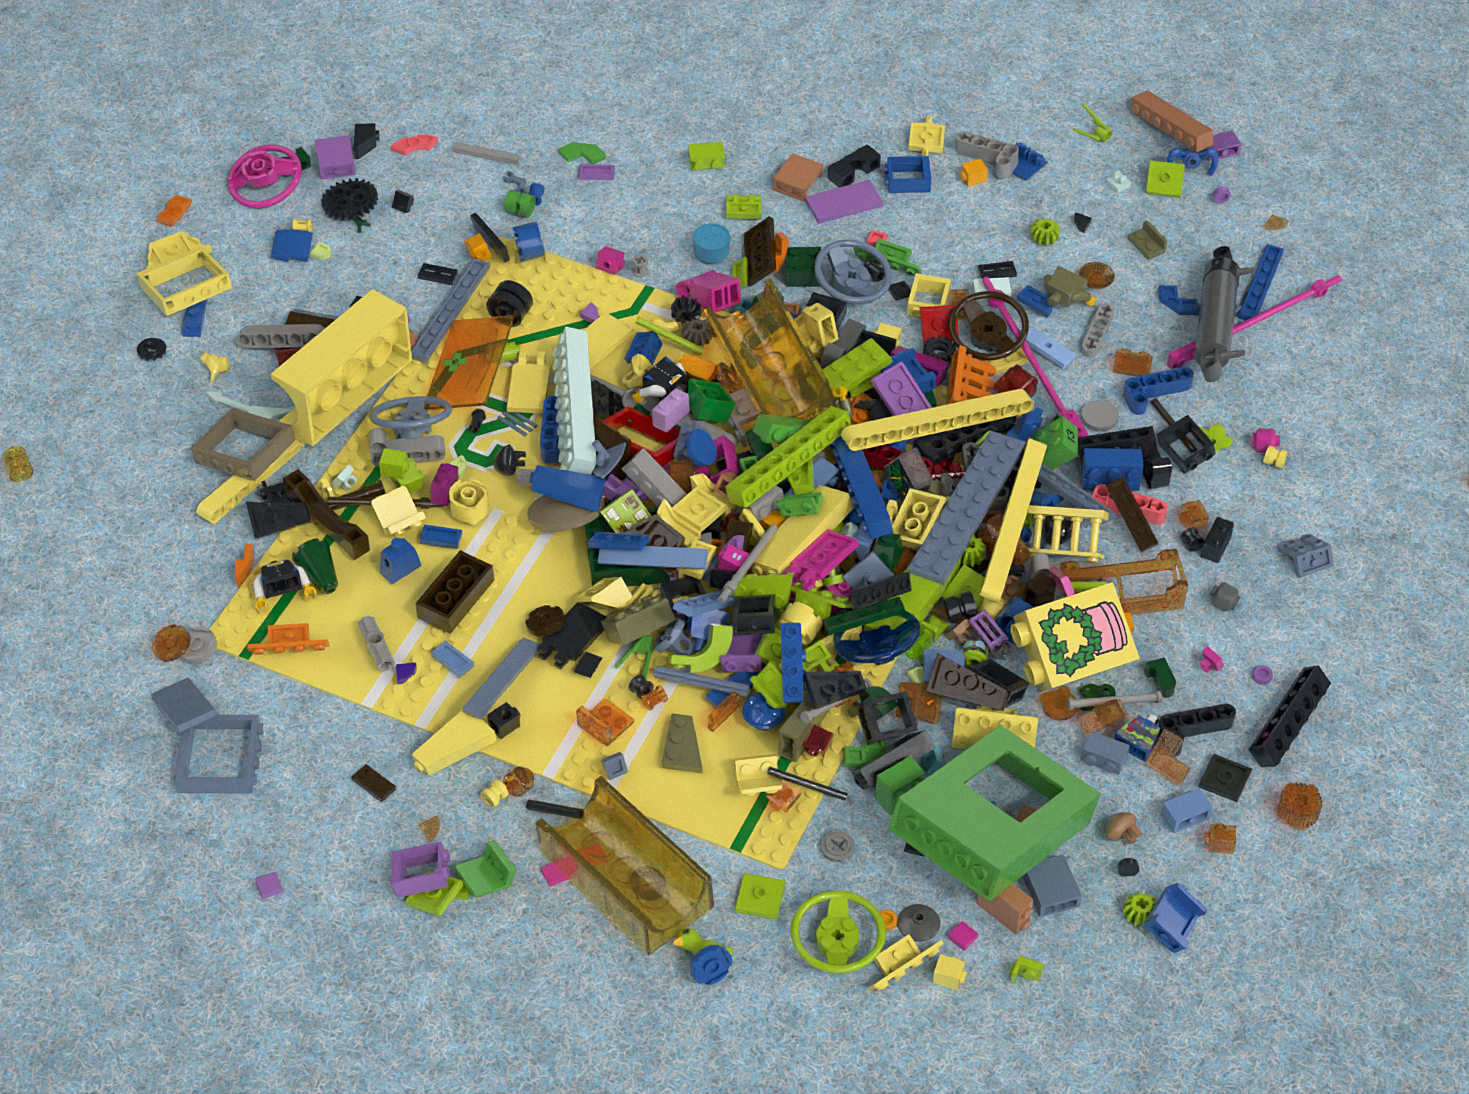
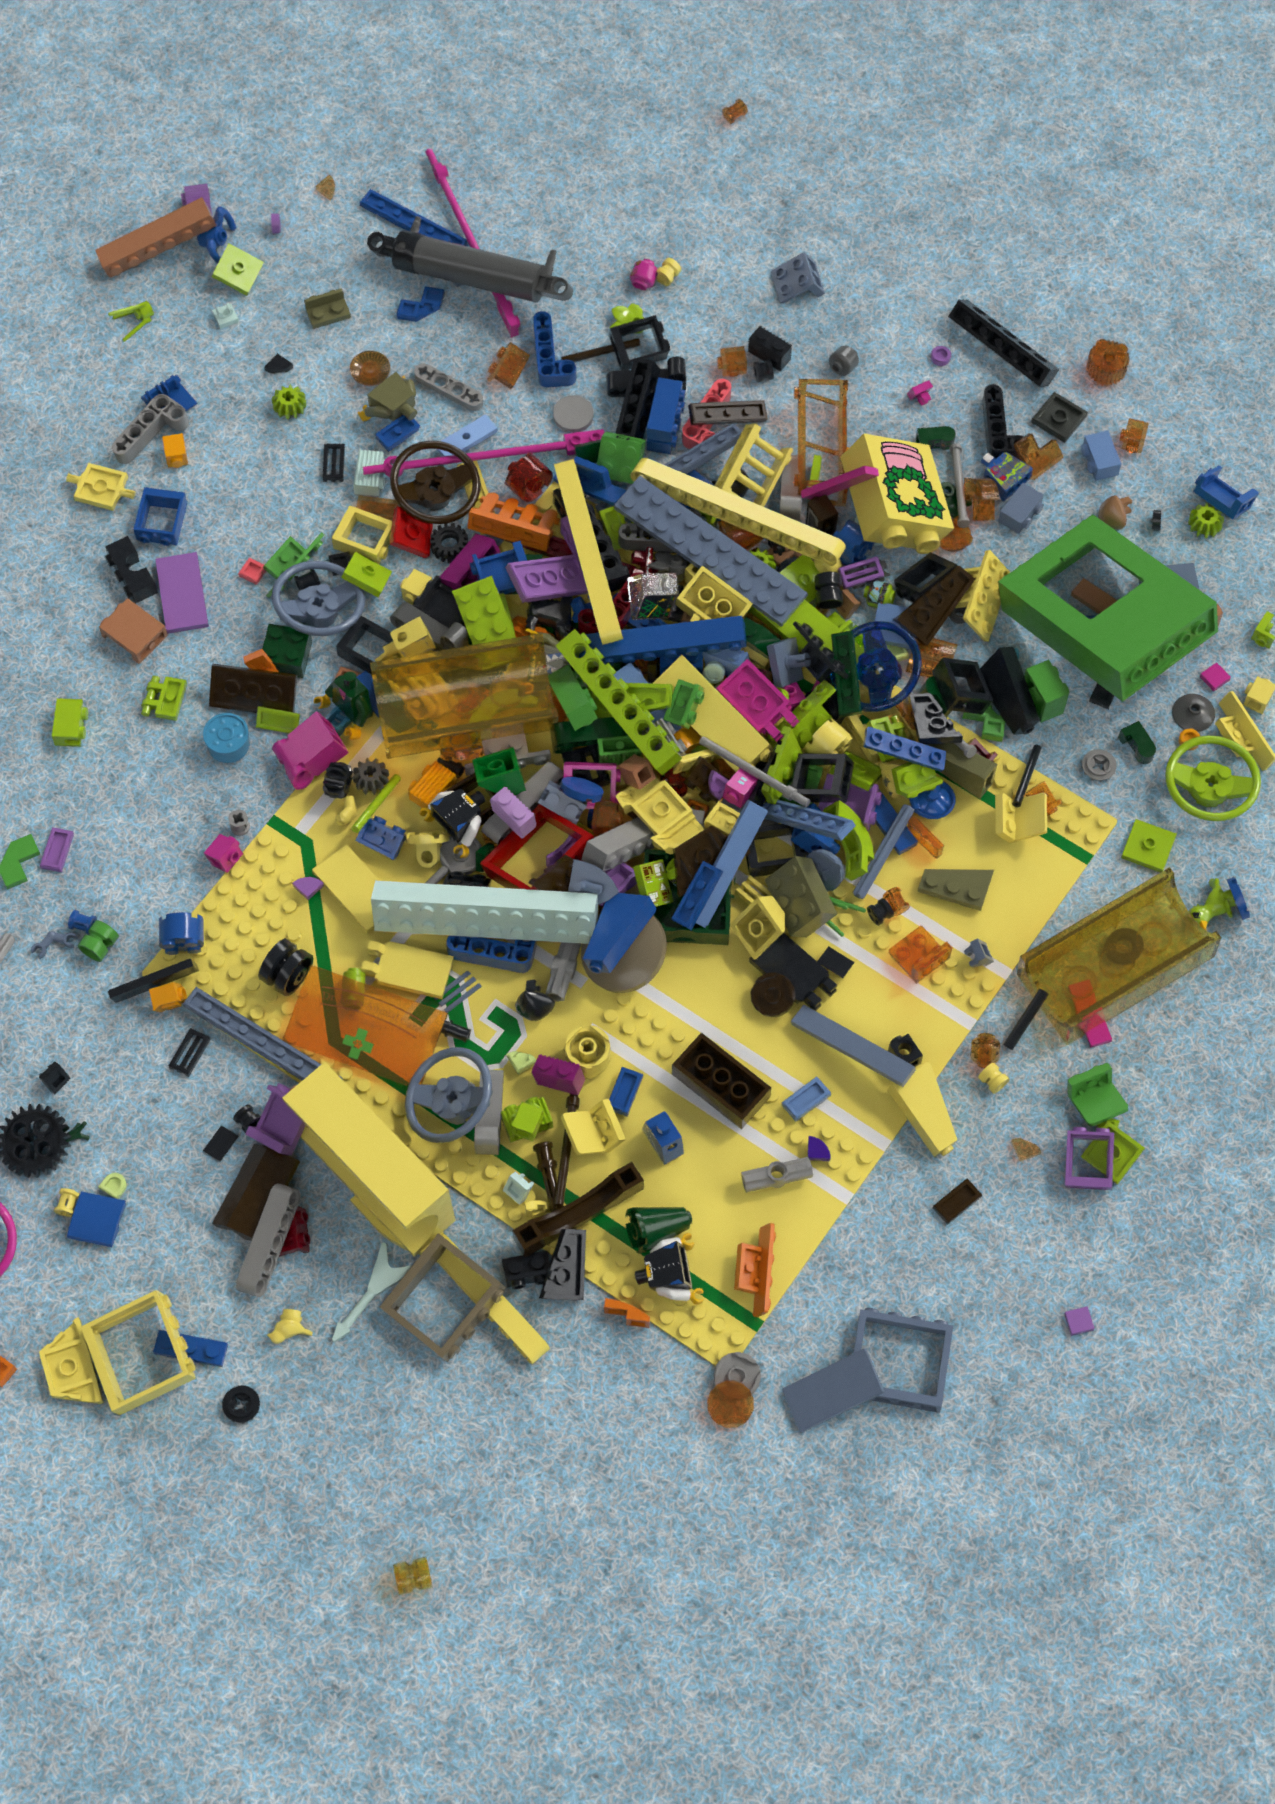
camera: 80 degrees left, 15 degrees up
none -> lime plate [341,552,392,598]
none -> dark green leg [1118,721,1156,764]

